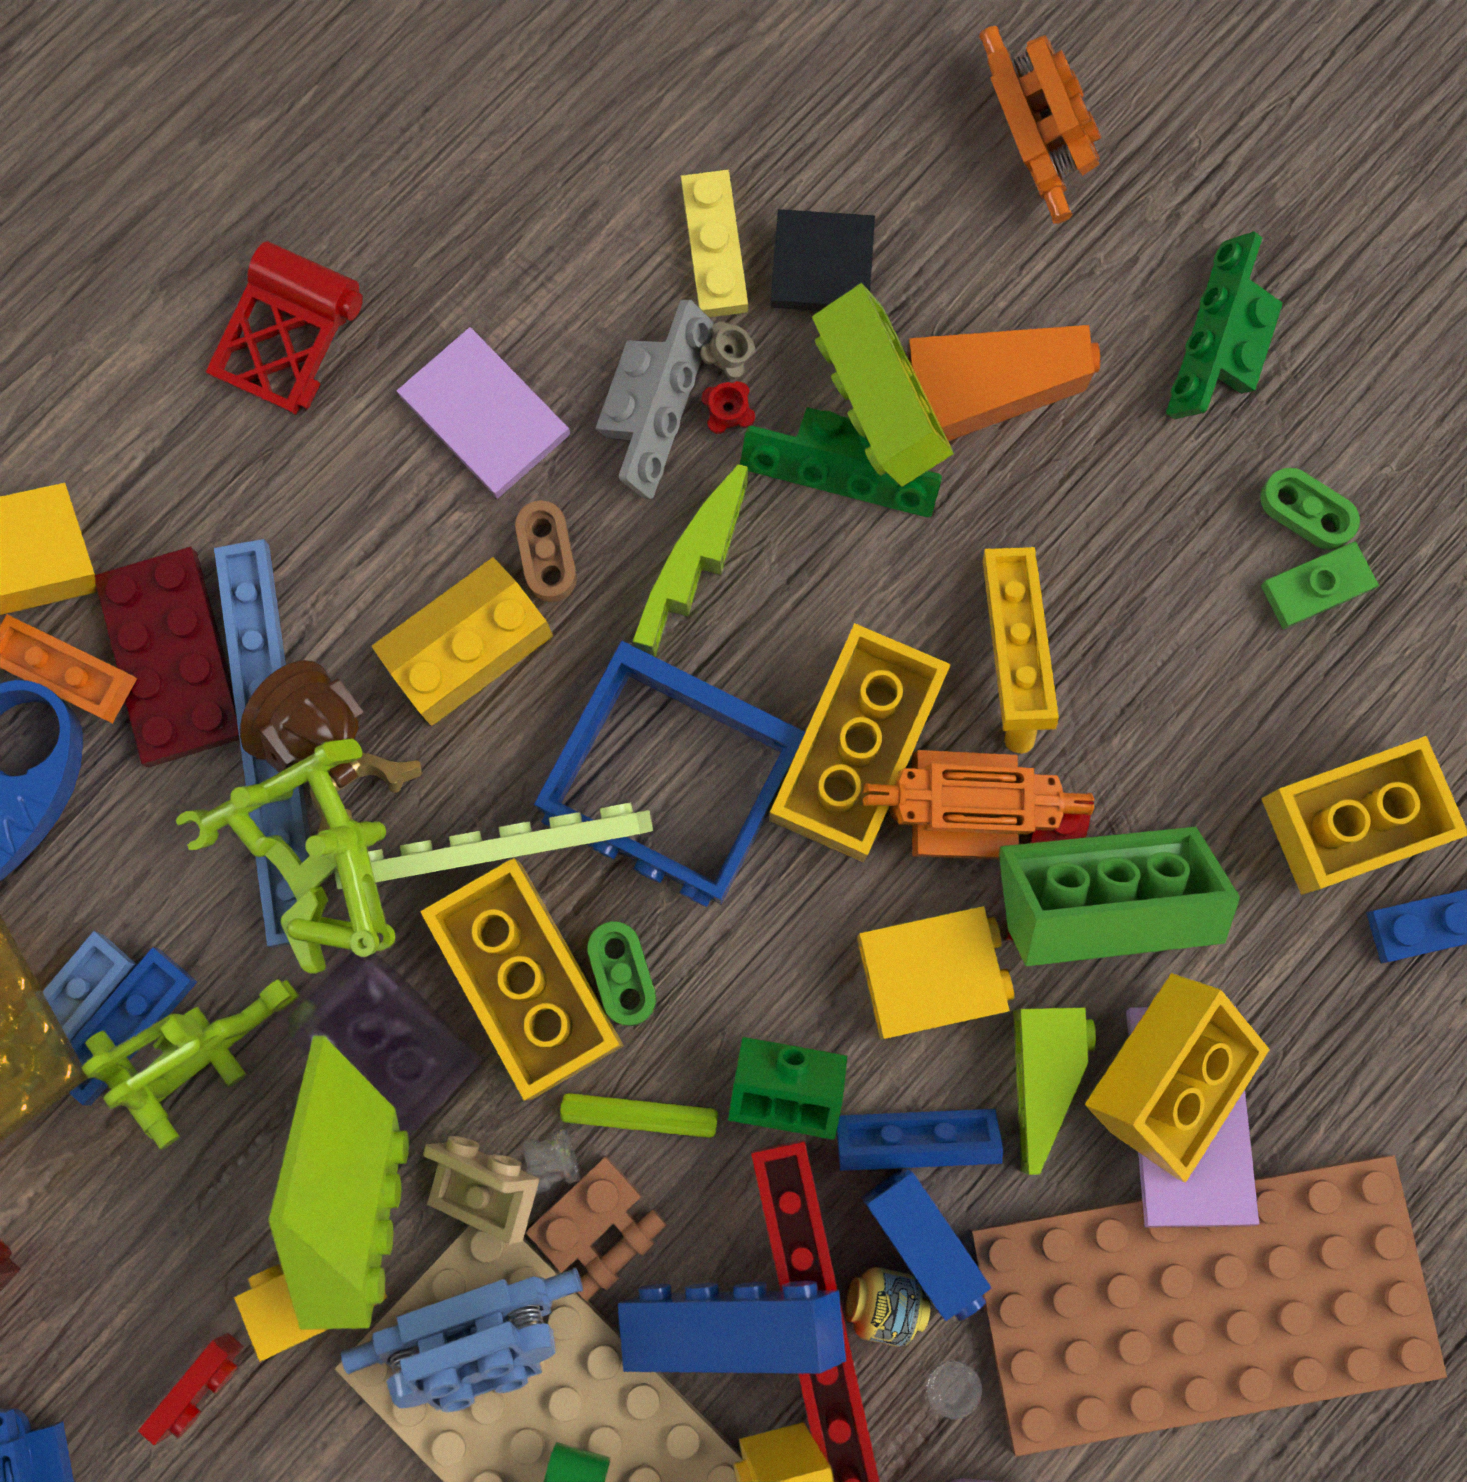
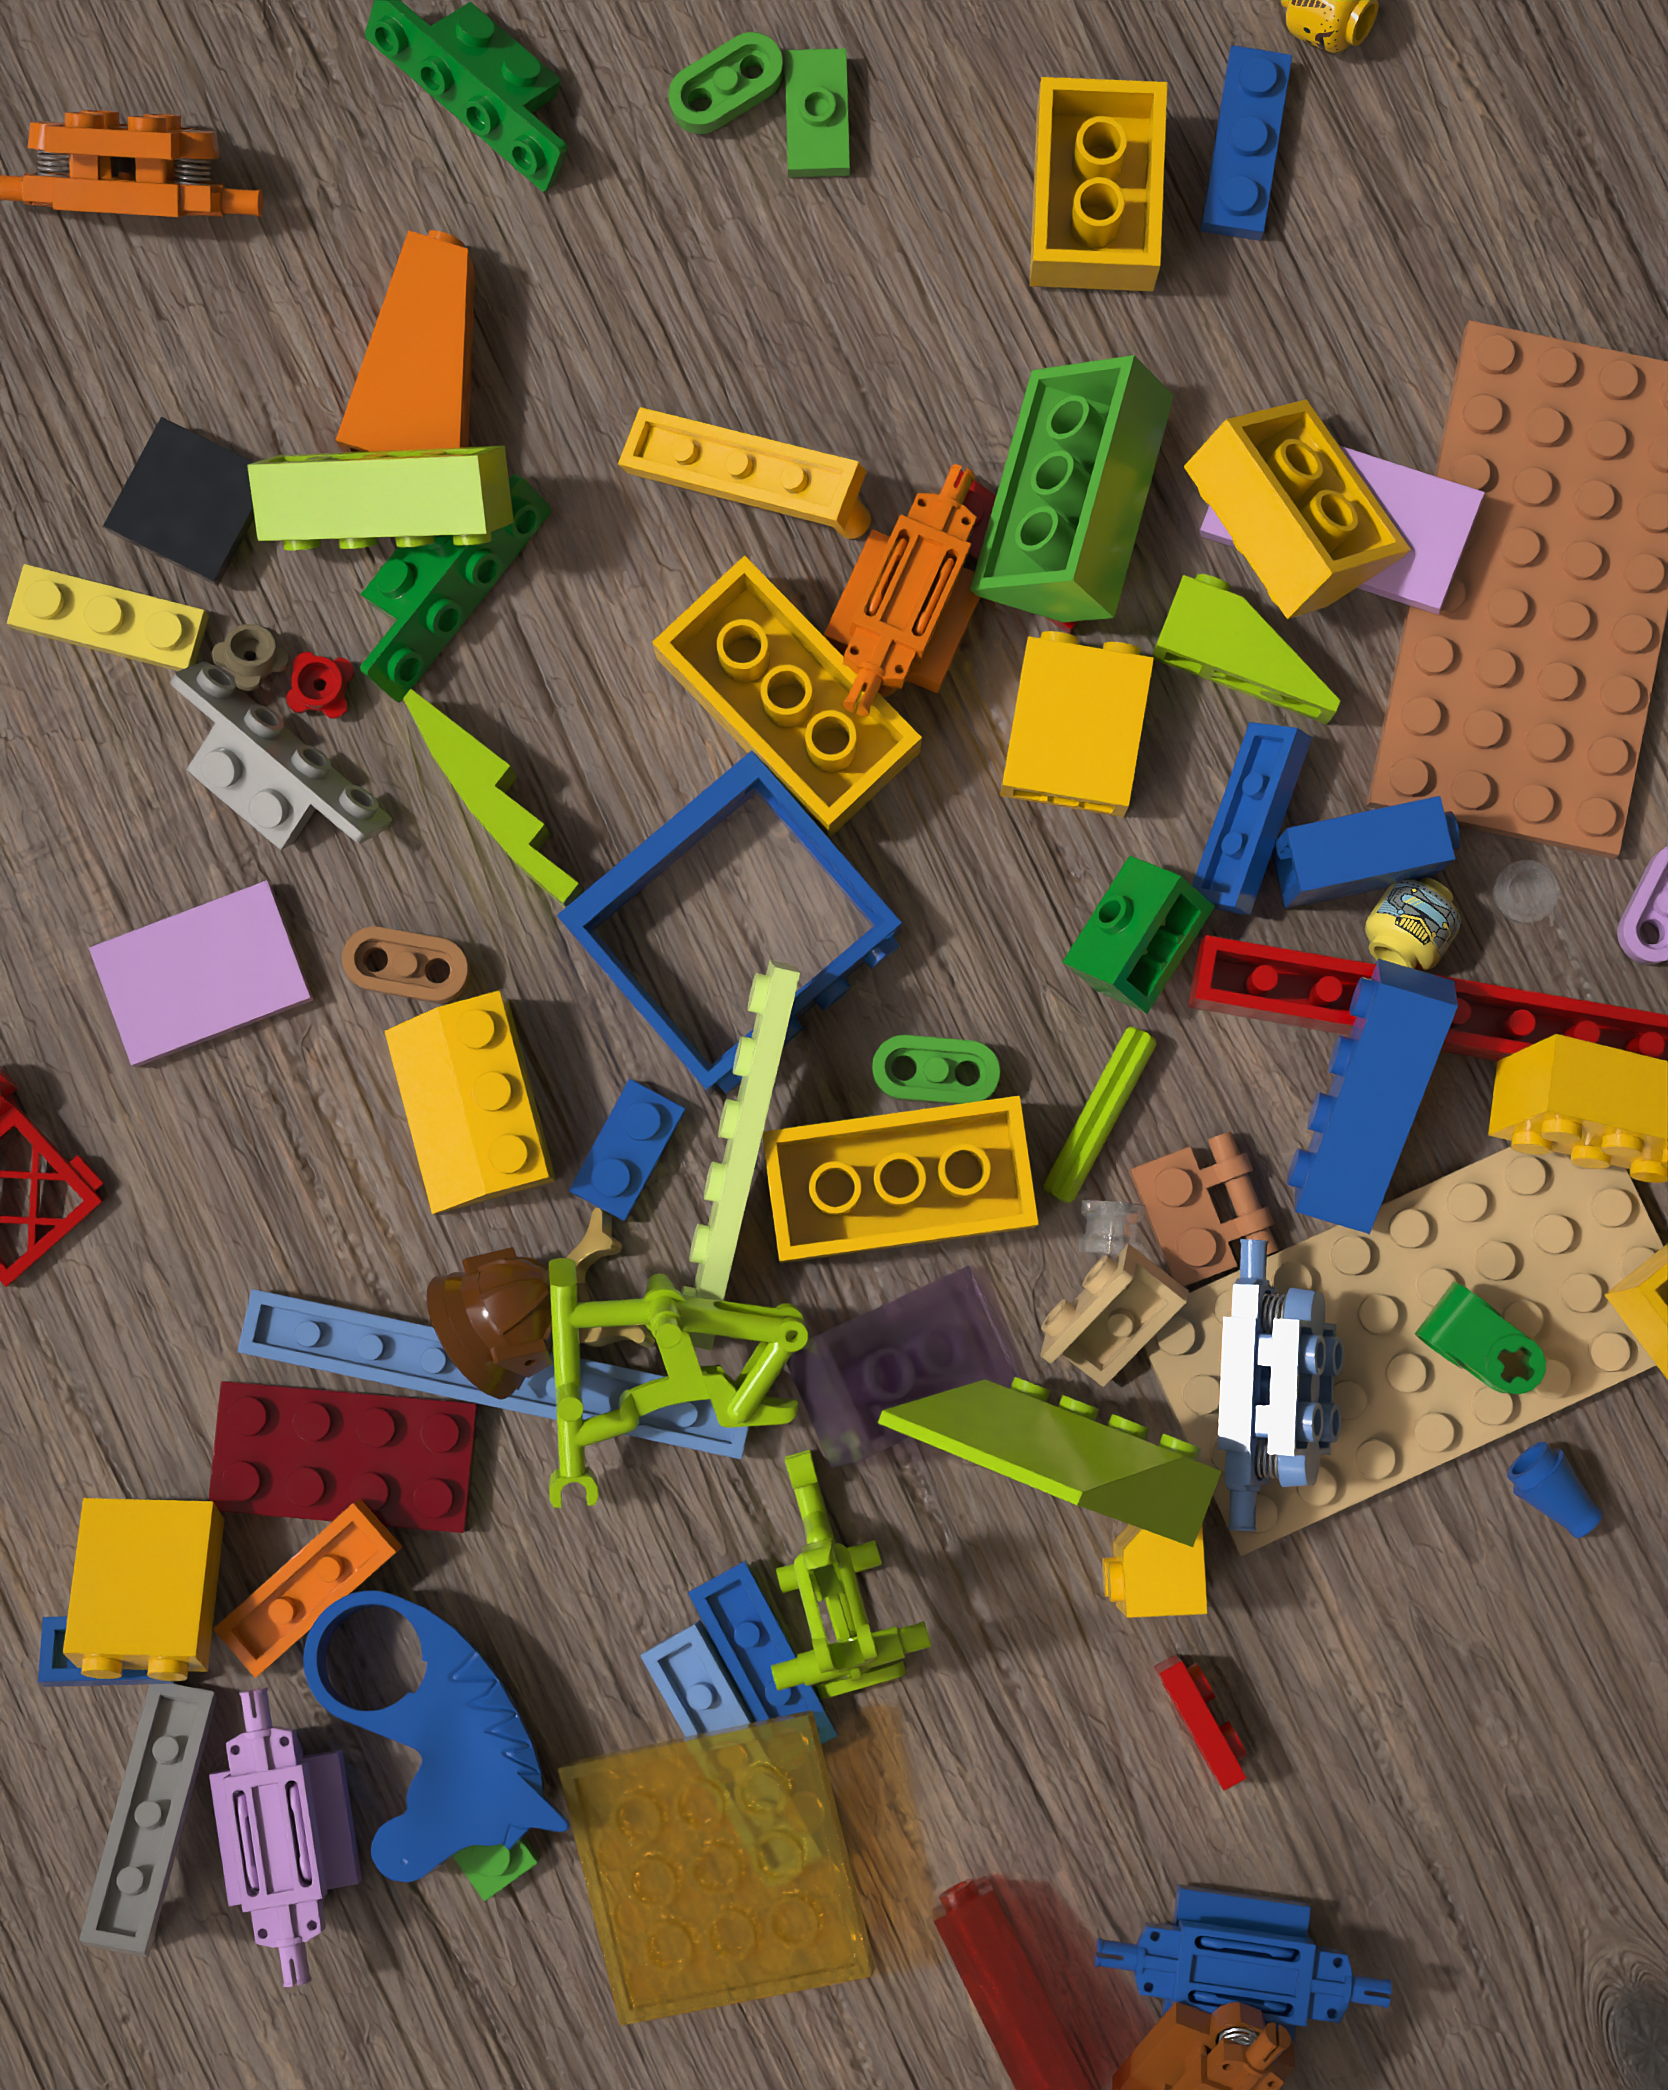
camera: 65 degrees left, 5 degrees up
none -> blue plate [569,1079,687,1222]

